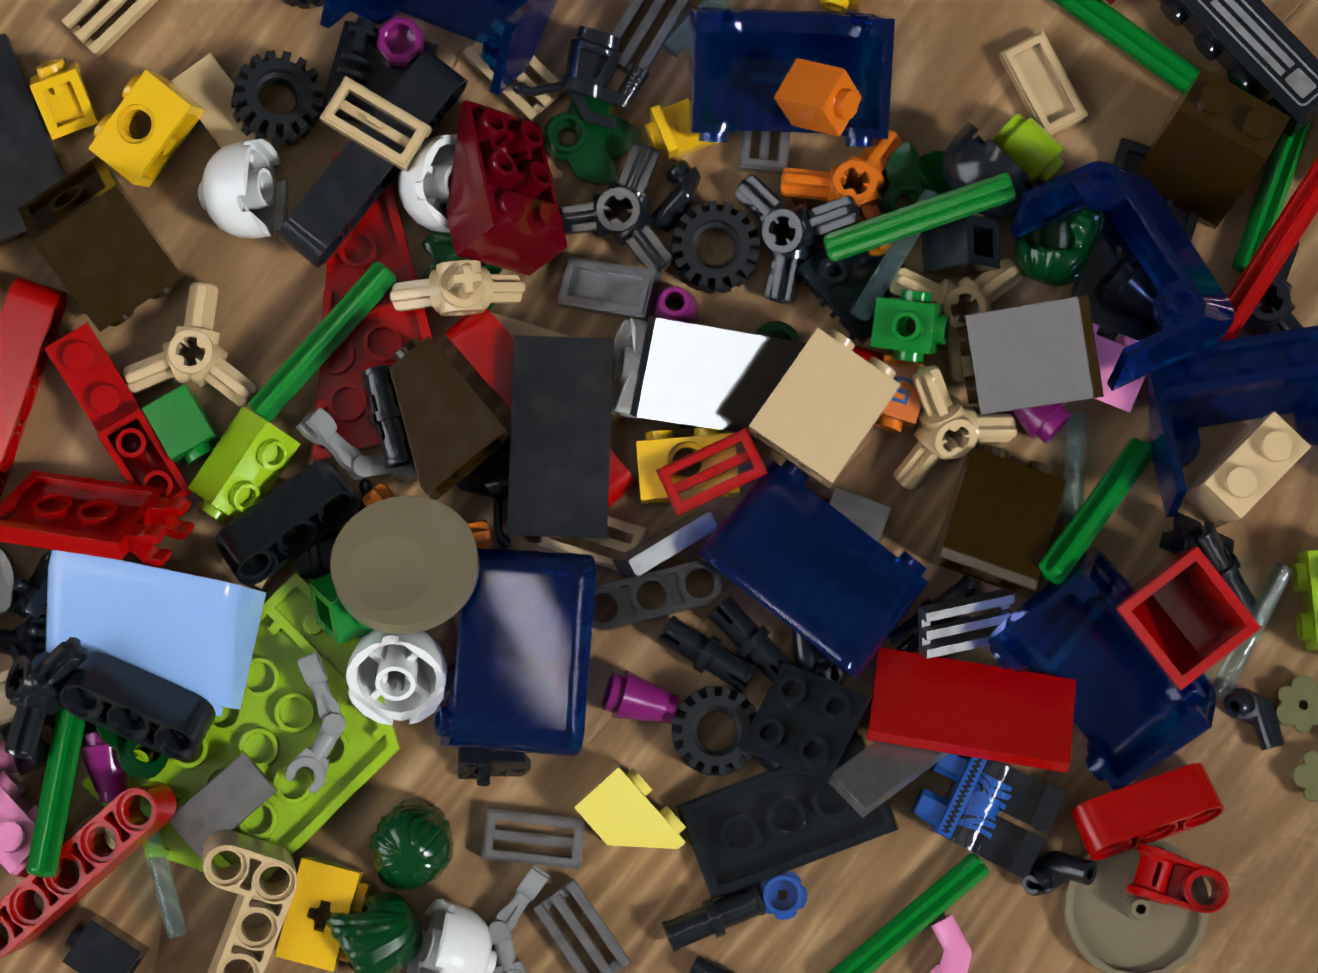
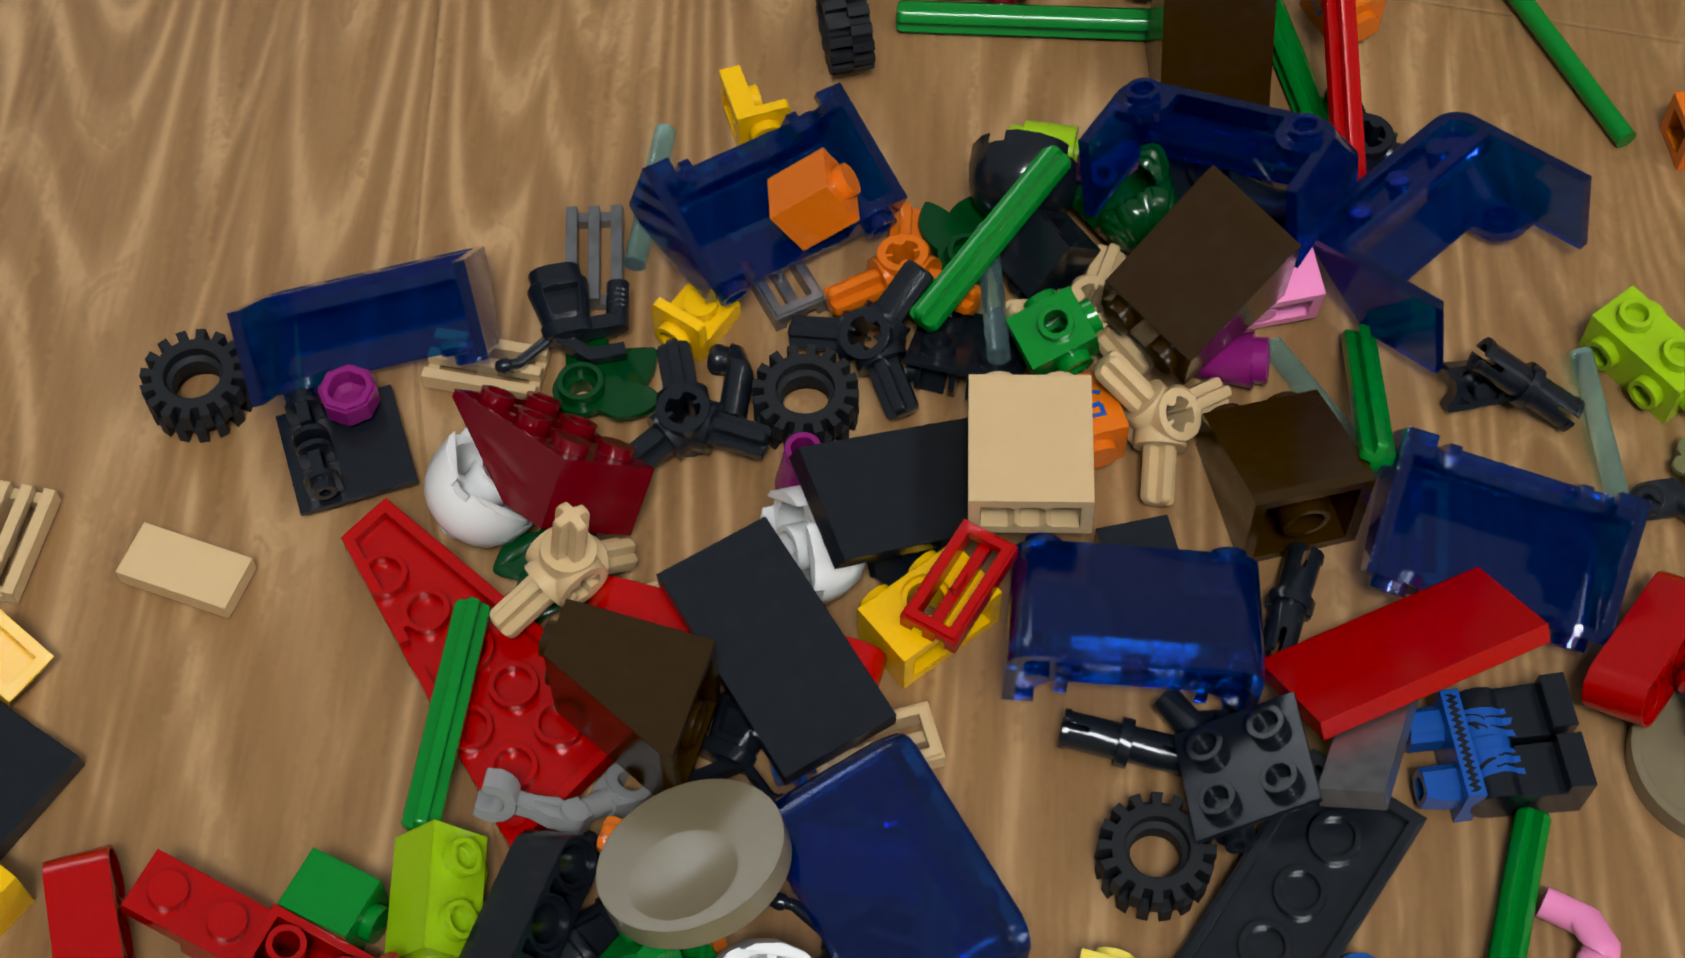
camera: 30 degrees left, 25 degrees down
dark brown slope [18,156,182,332] -> none
yellow brick [88,70,206,187] -> none
tan bush [123,282,258,408] -> none
white cylinder [198,138,288,239] -> none
black tyre [231,50,323,147] -> none
black beam [278,50,468,268] -> none
tan tile [320,76,432,172] -> none
black pin [362,365,414,469] -> none
flat silver tile [557,256,662,321] -> none
black beam [581,561,722,632] -> none
magenta cone [602,670,679,724] -> none
flat silver tile [613,511,718,577] -> none
black pin [657,615,758,694] -> none
flat silver tile [918,589,1015,659] -> none
tan tile [998,31,1088,136] -> none
black arm [1021,851,1097,896] -> none
red slope [1116,546,1261,691] -> none
tan brick [1181,411,1311,528] -> none

